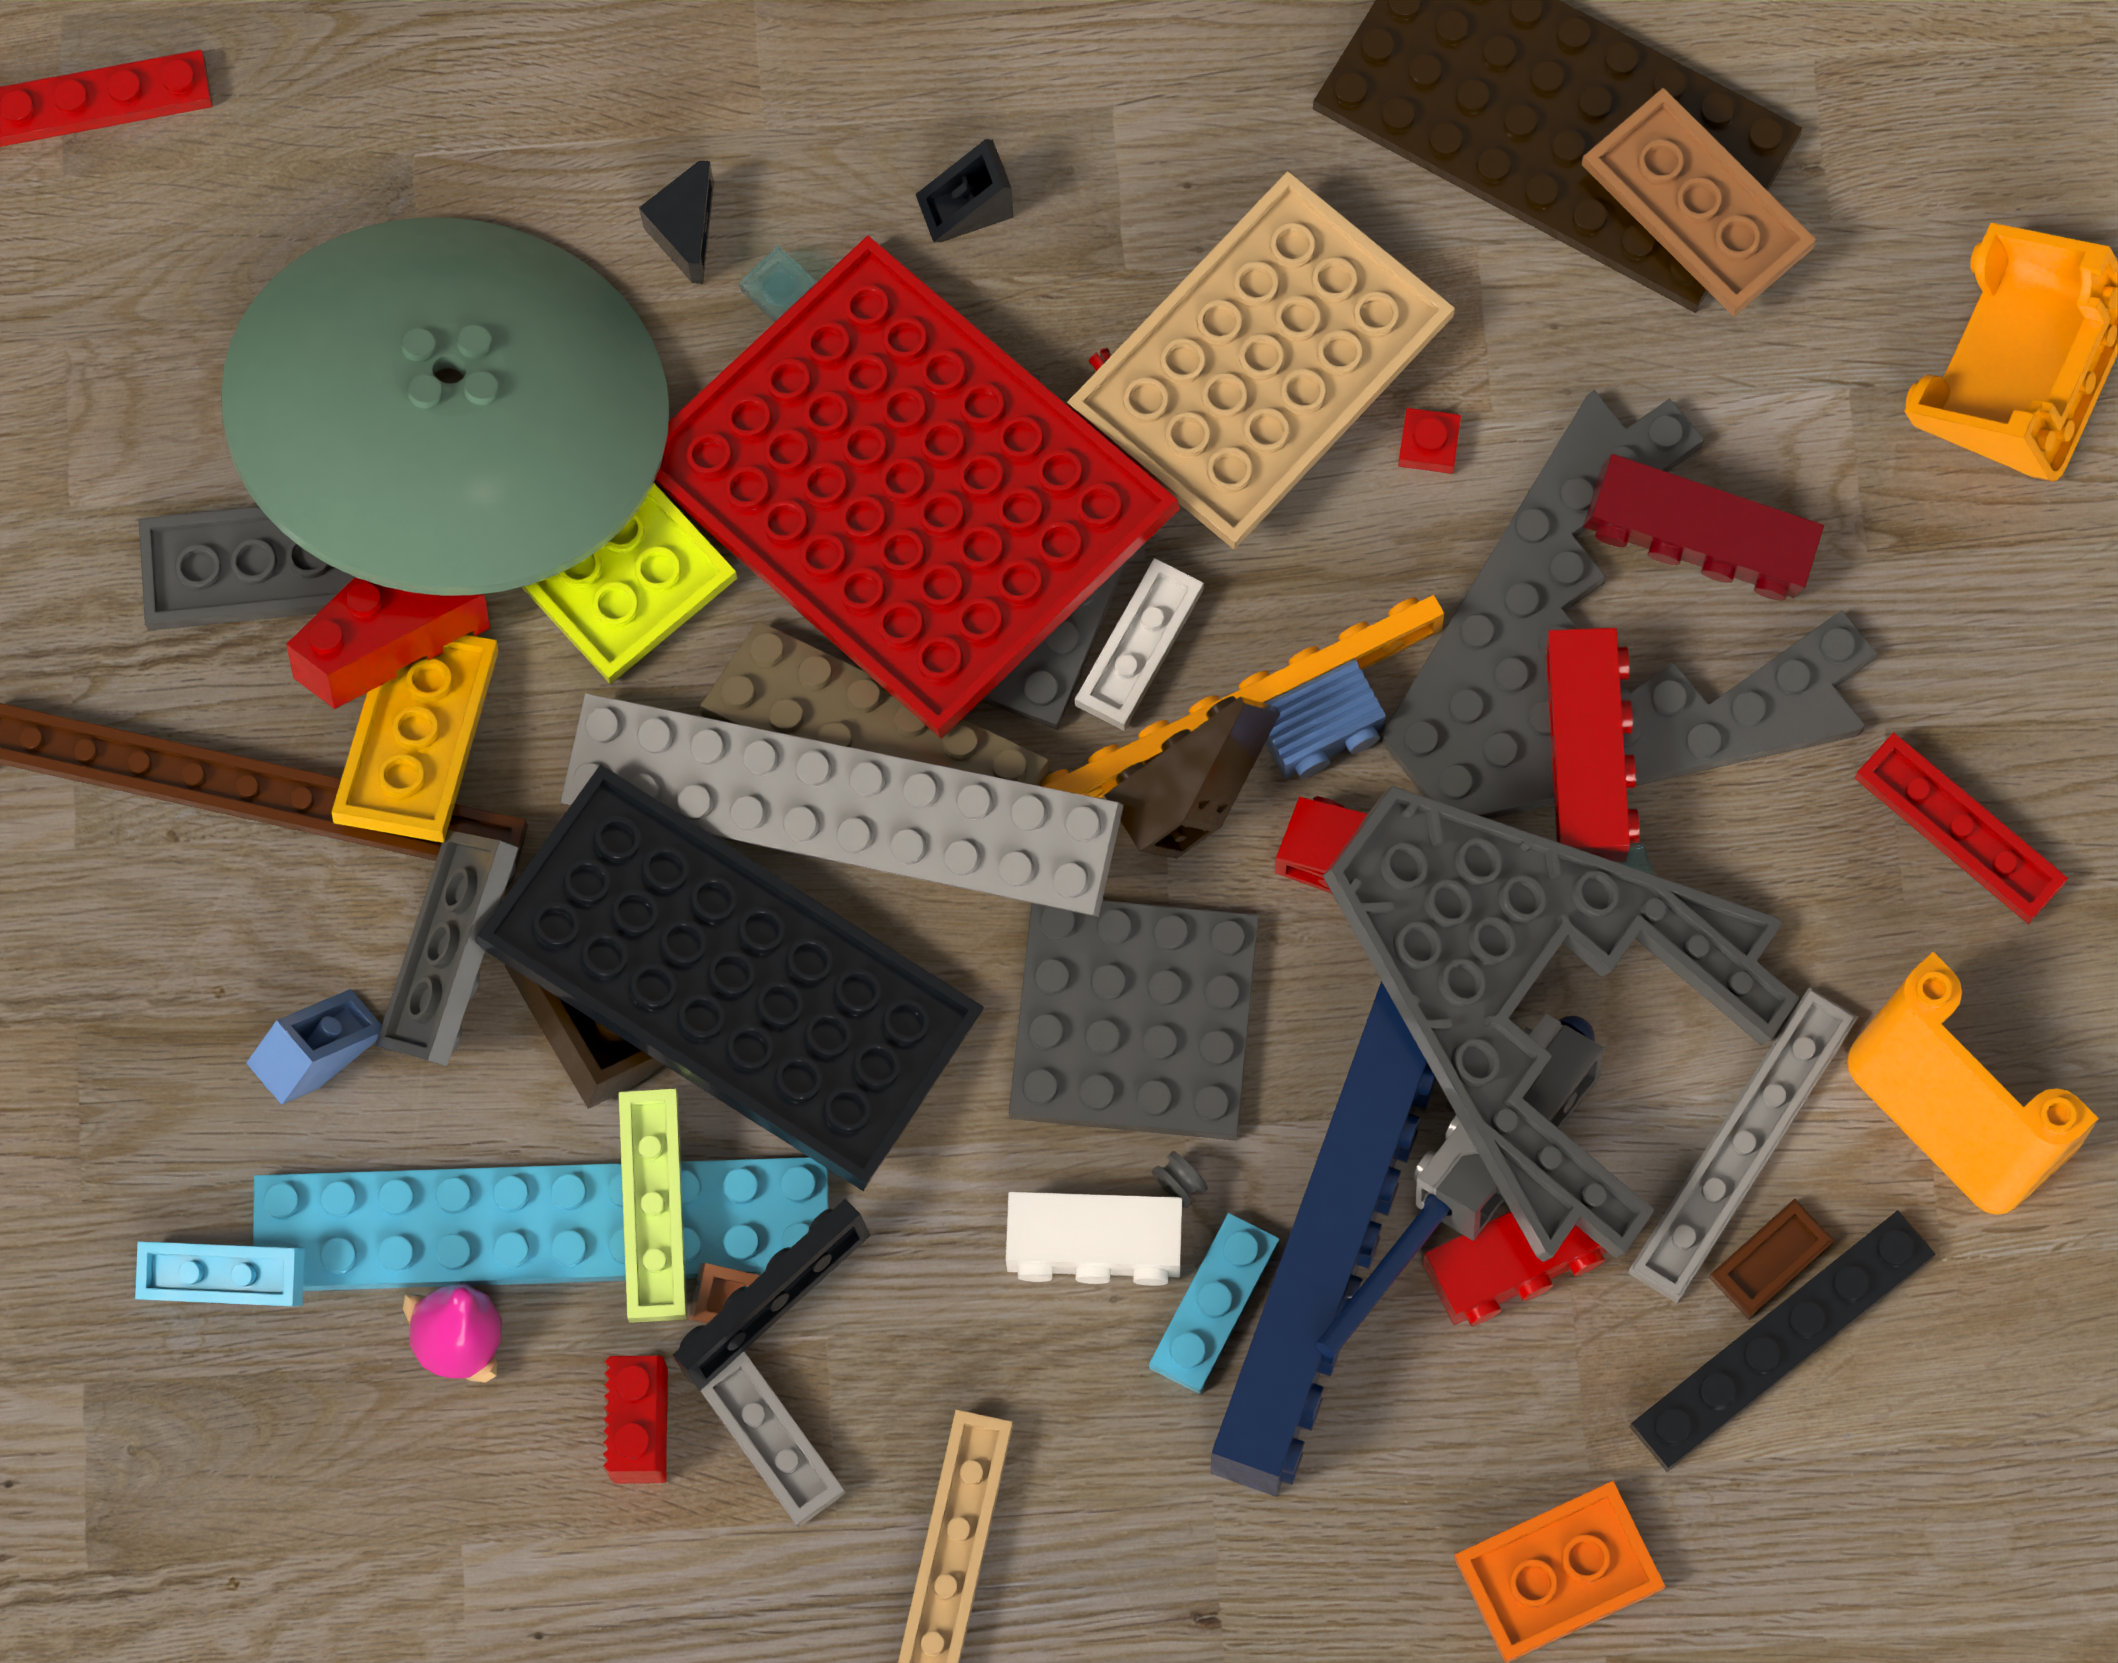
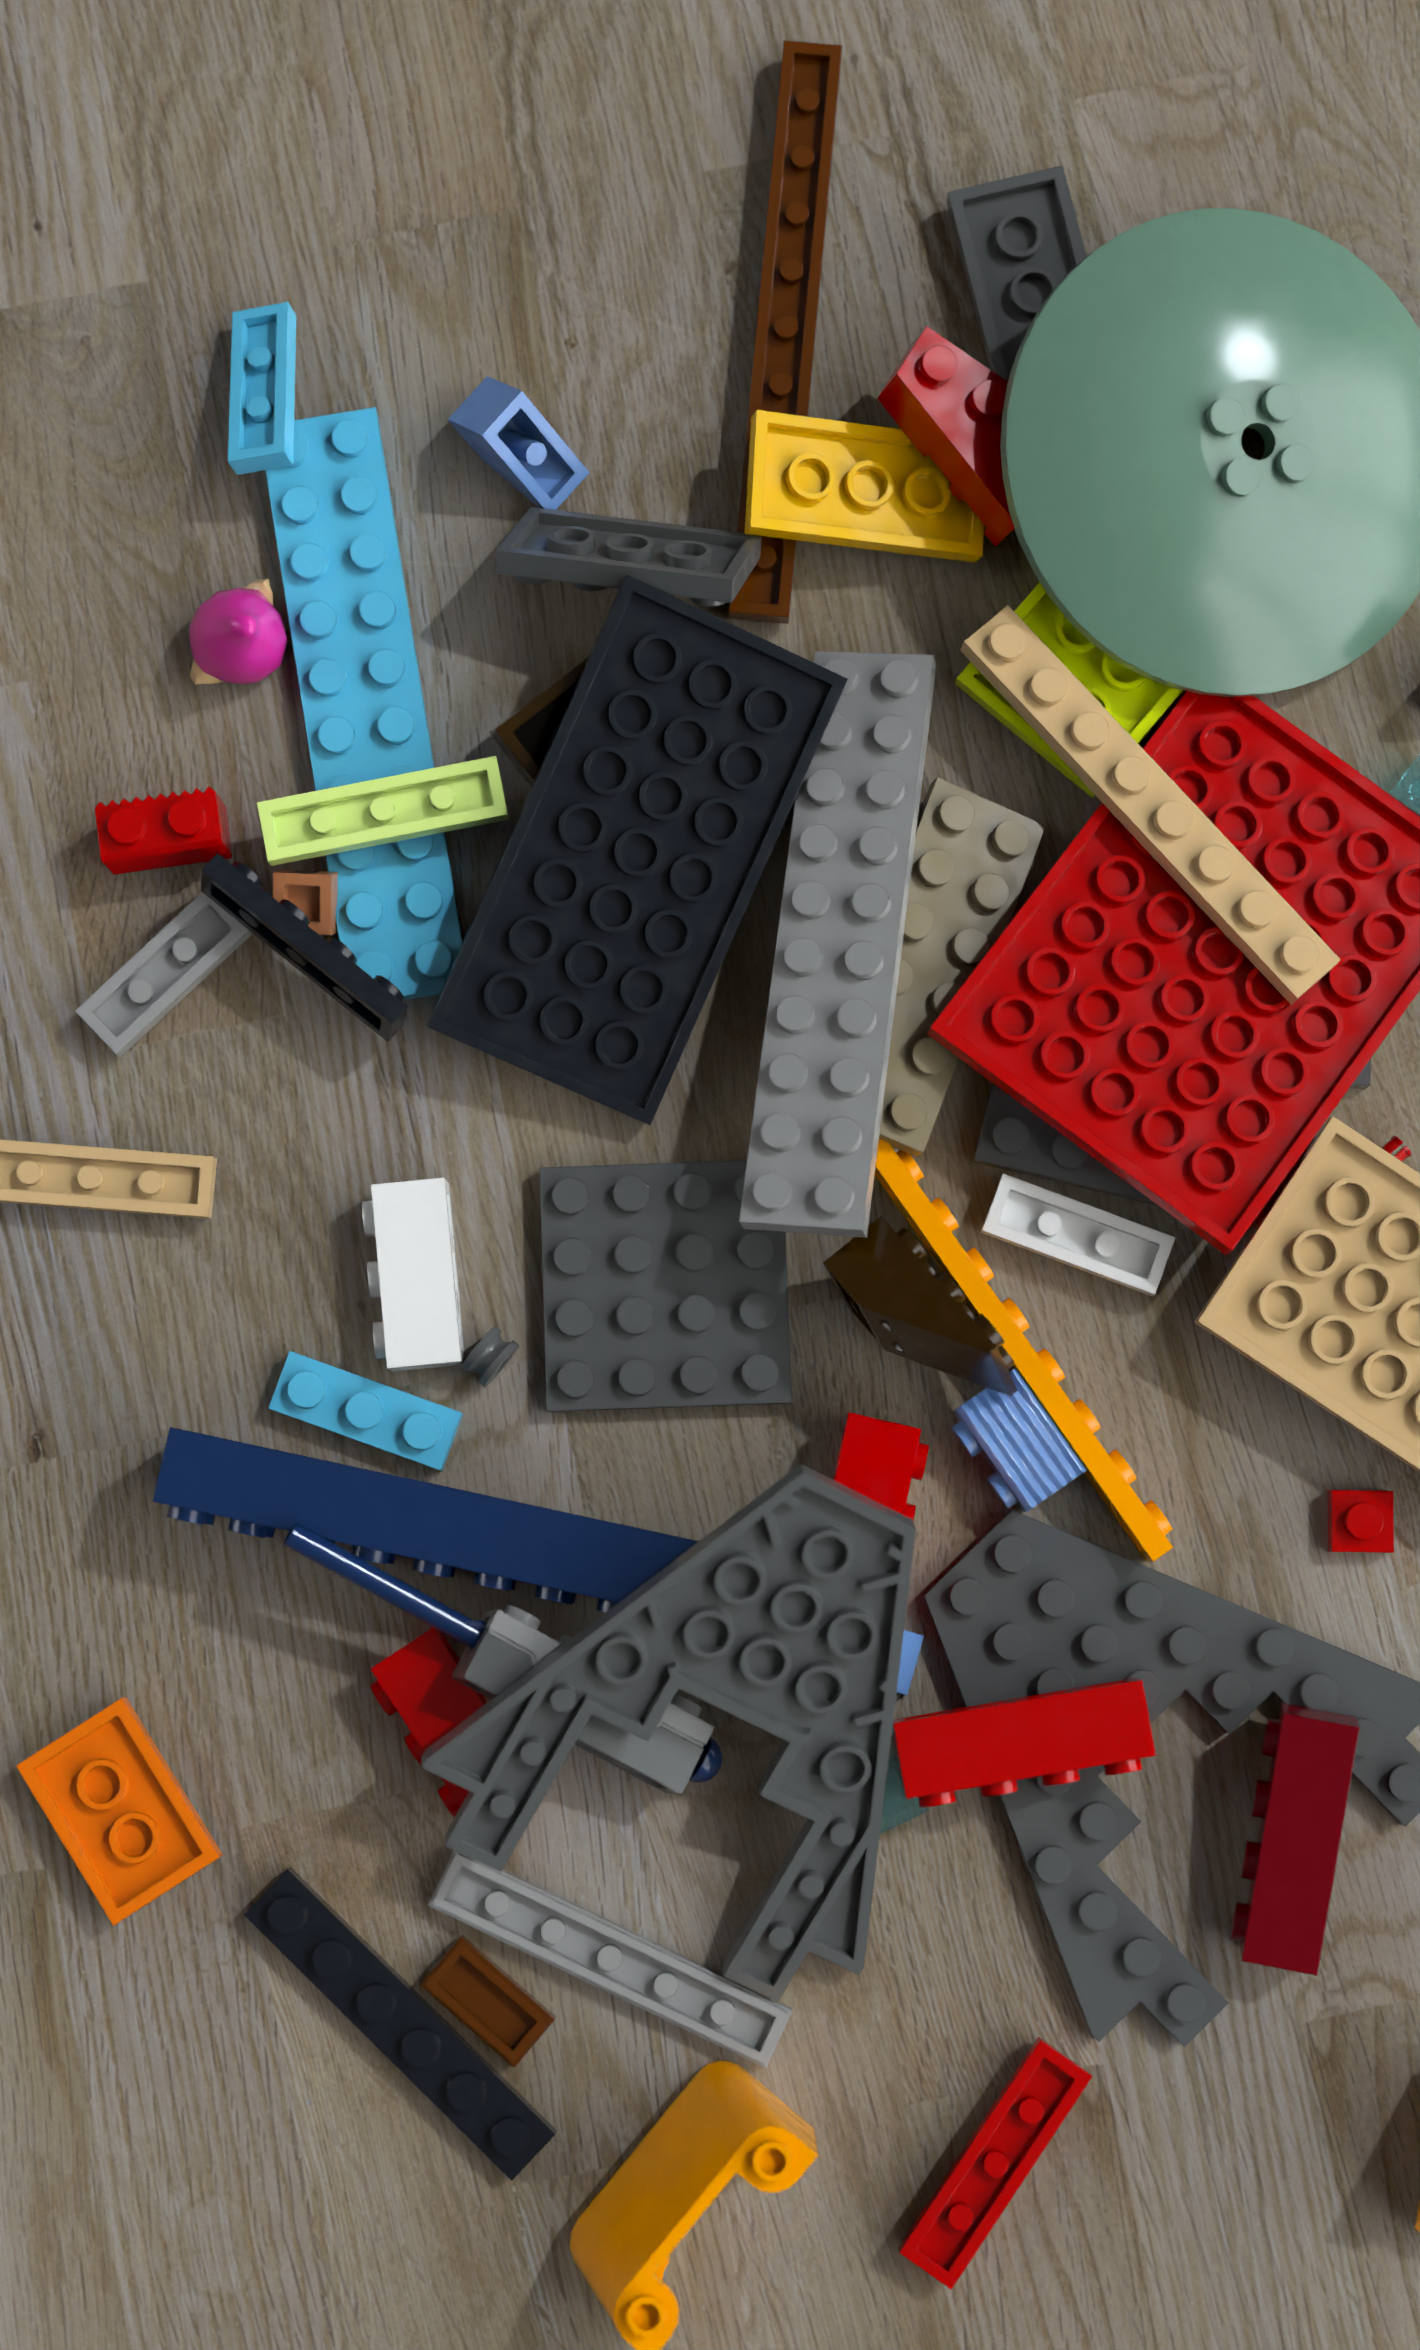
camera: 80 degrees right, 10 degrees up
none -> tan plate [960,605,1341,1005]

